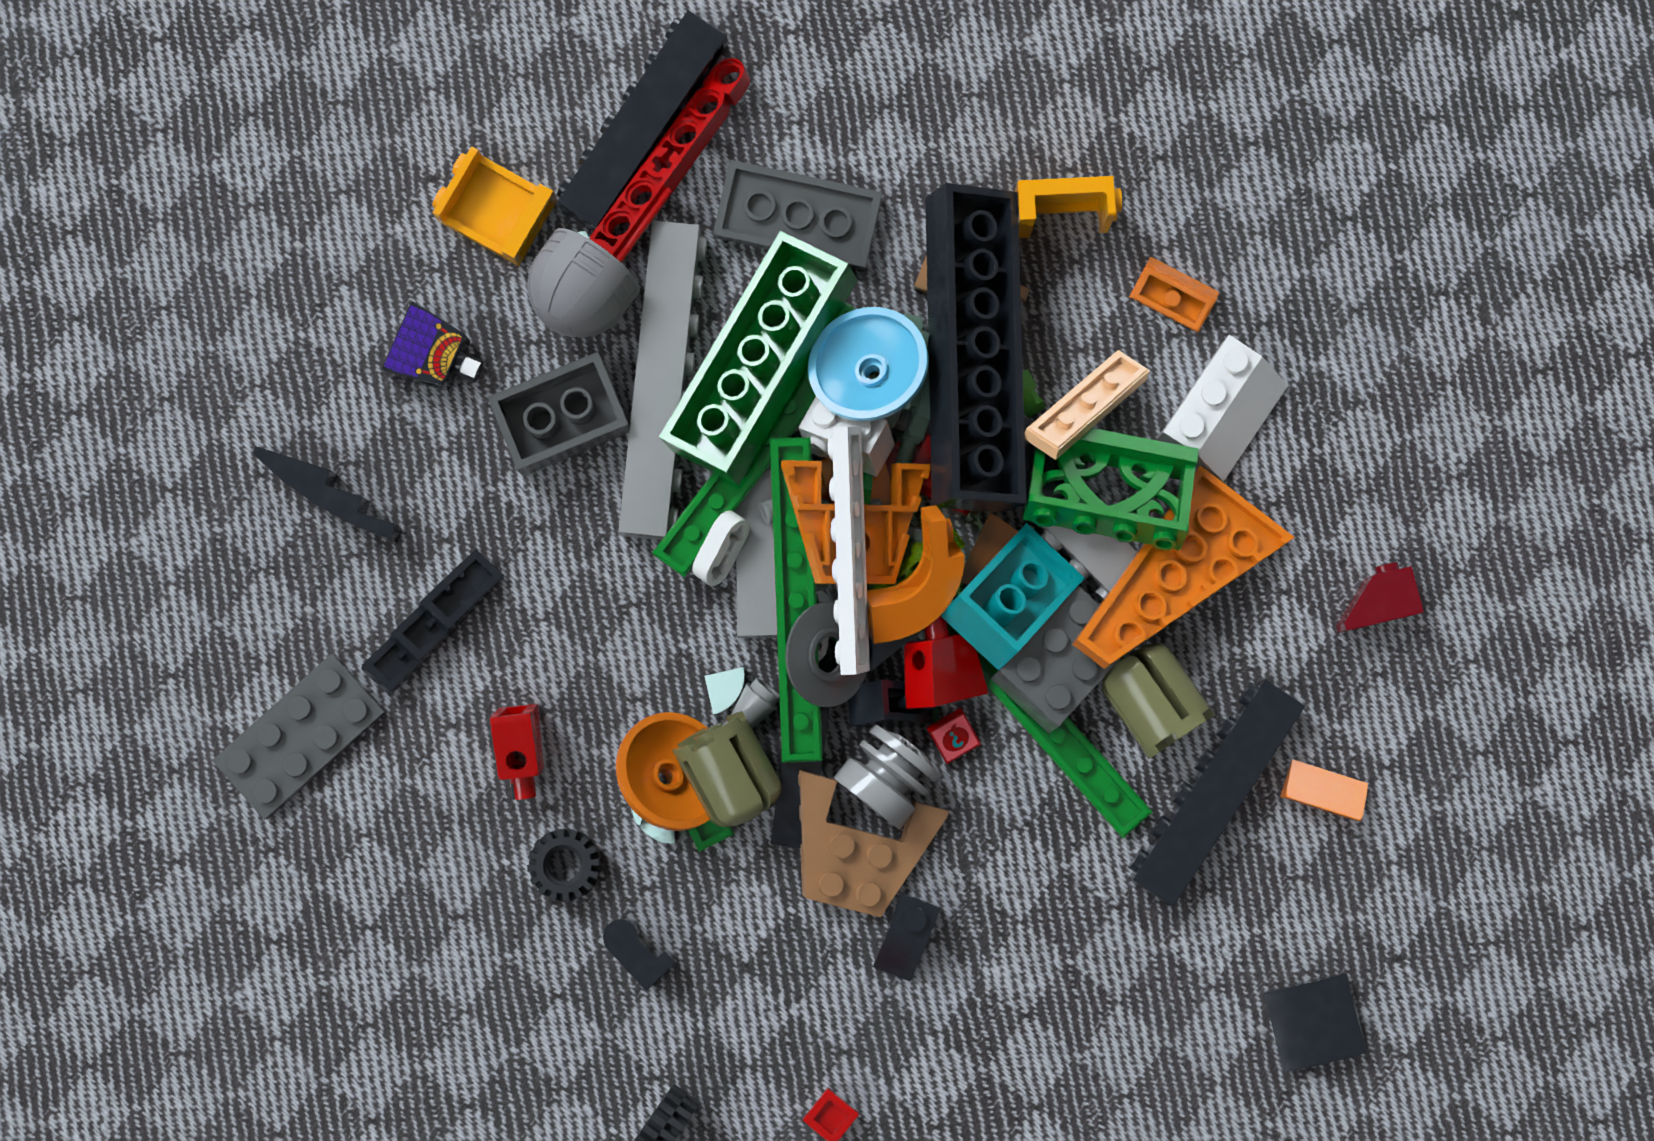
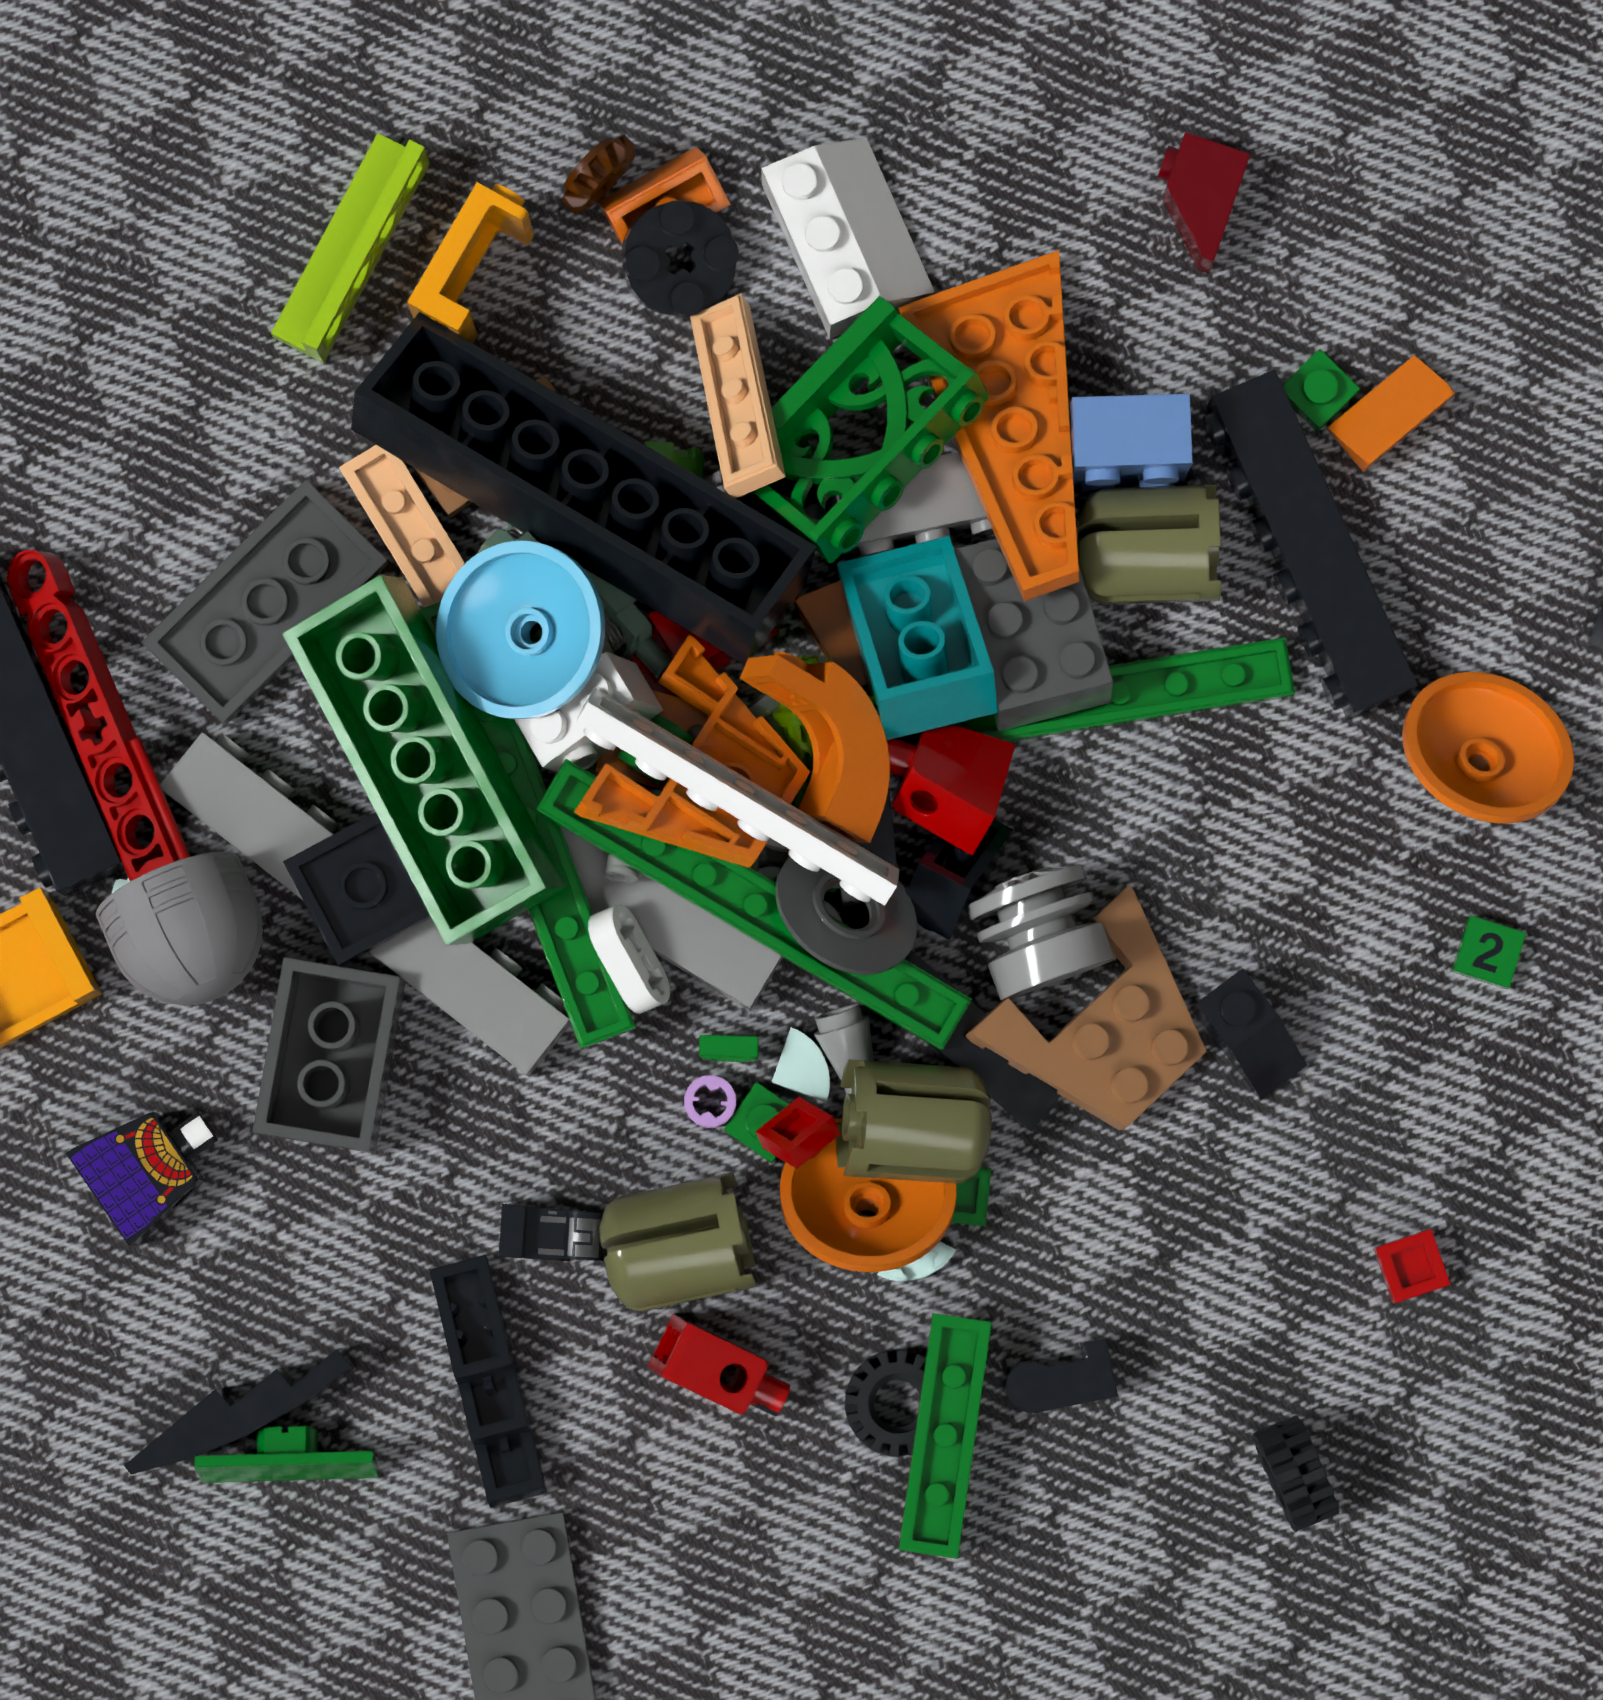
camera: 60 degrees left, 0 degrees up
tile [926,708,981,764] -> none
none -> green piece [194,1426,379,1483]
none -> lime fence [271,133,430,364]
none -> black plate [283,812,431,967]
none -> light nougat plate [339,445,465,607]
none -> leg [499,1204,607,1261]
none -> reddish brown gear [562,135,636,213]
none -> olive cylinder [599,1173,758,1311]
none -> black plate [621,200,739,316]
none -> lavender bush [684,1075,736,1128]
none -> green tile [699,1035,759,1063]
none -> green plate [723,1082,789,1164]
none -> red plate [755,1097,841,1169]
none -> green fence [898,1313,992,1559]
none -> medium blue brick [1069,394,1193,495]
none -> green plate [1282,349,1360,432]
none -> orange dish [1402,672,1574,824]
none -> green tile [1451,915,1526,989]

